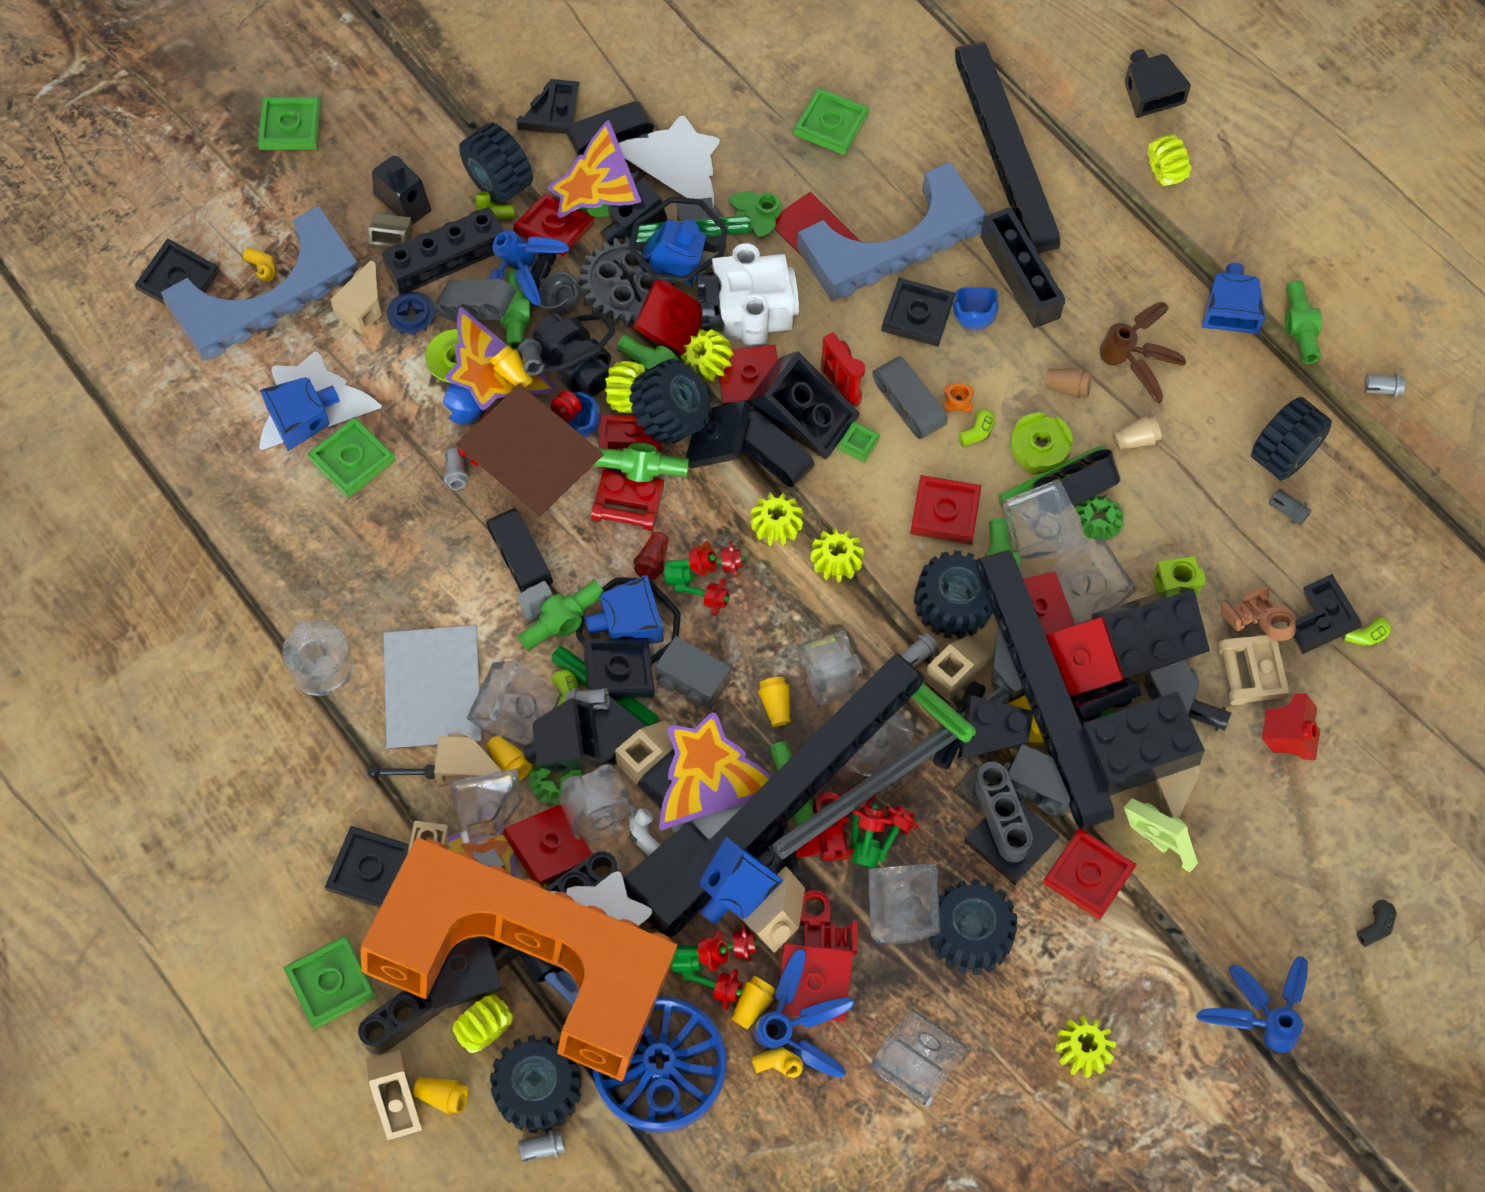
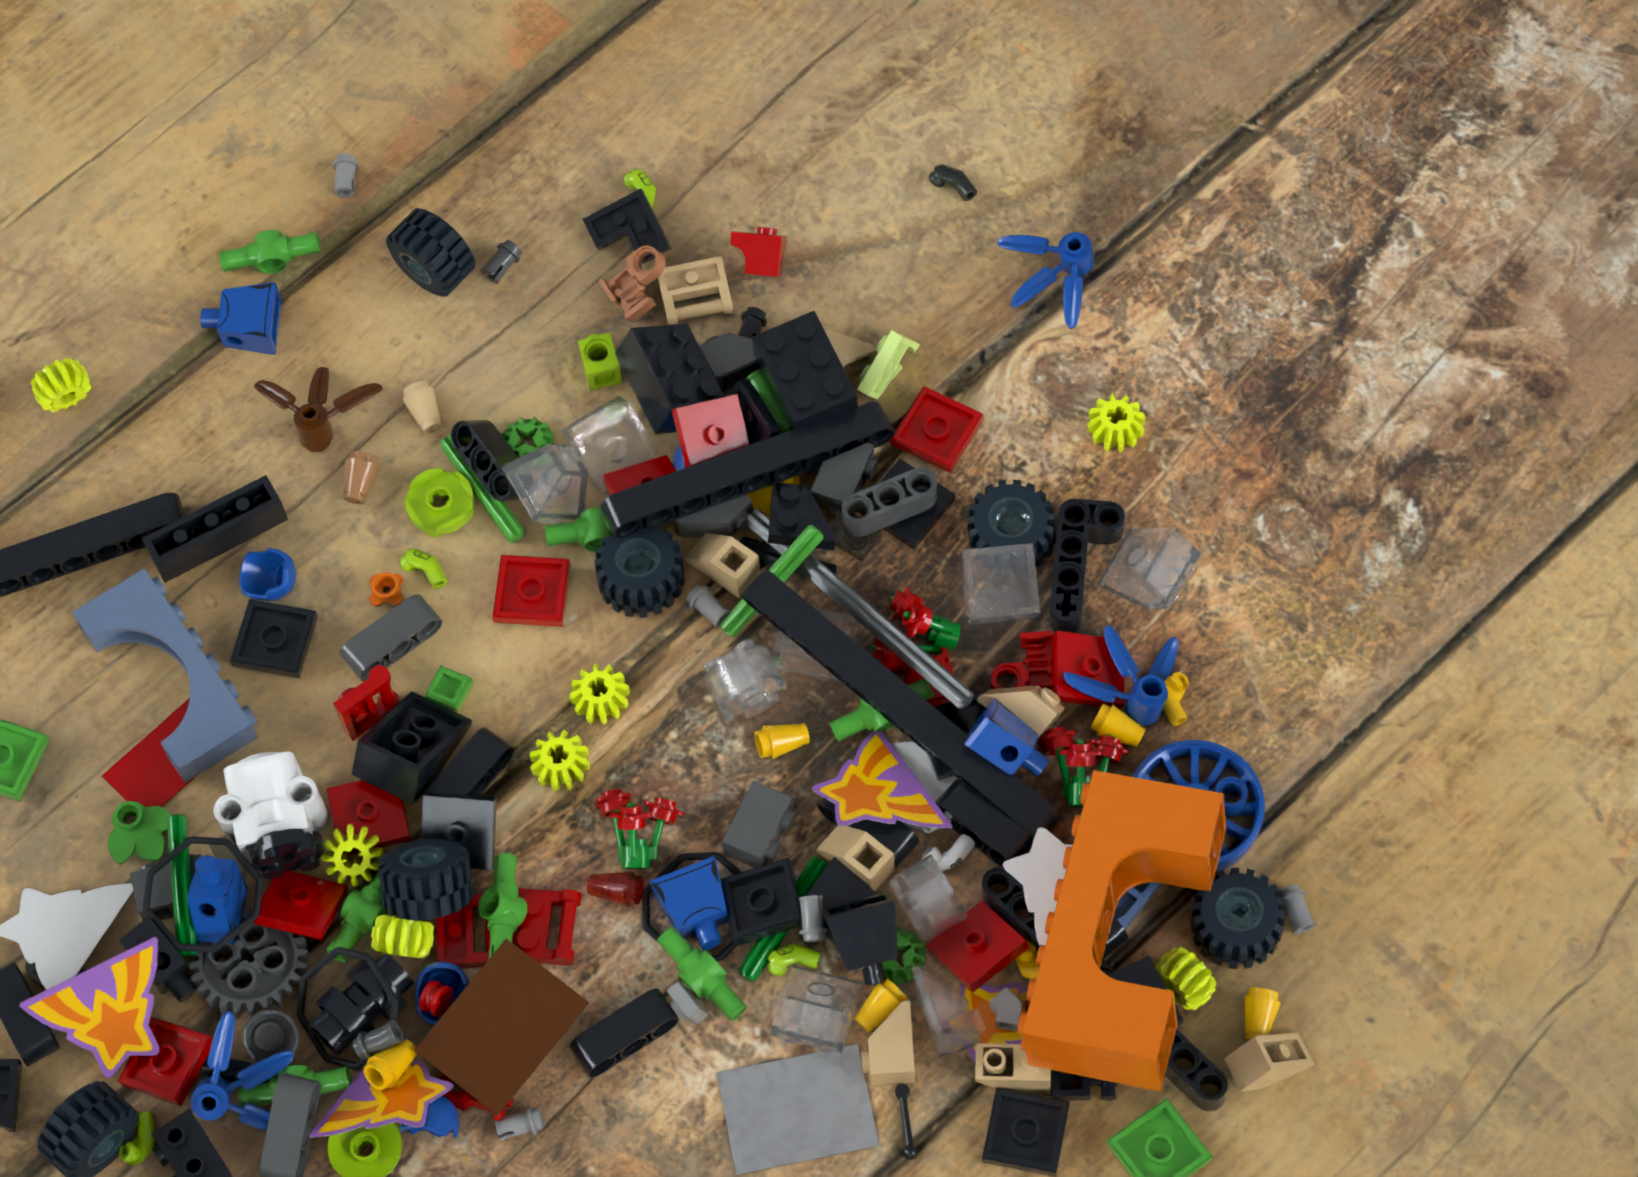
camera: 90 degrees left, 0 degrees up
none -> black beam [1050,499,1125,633]

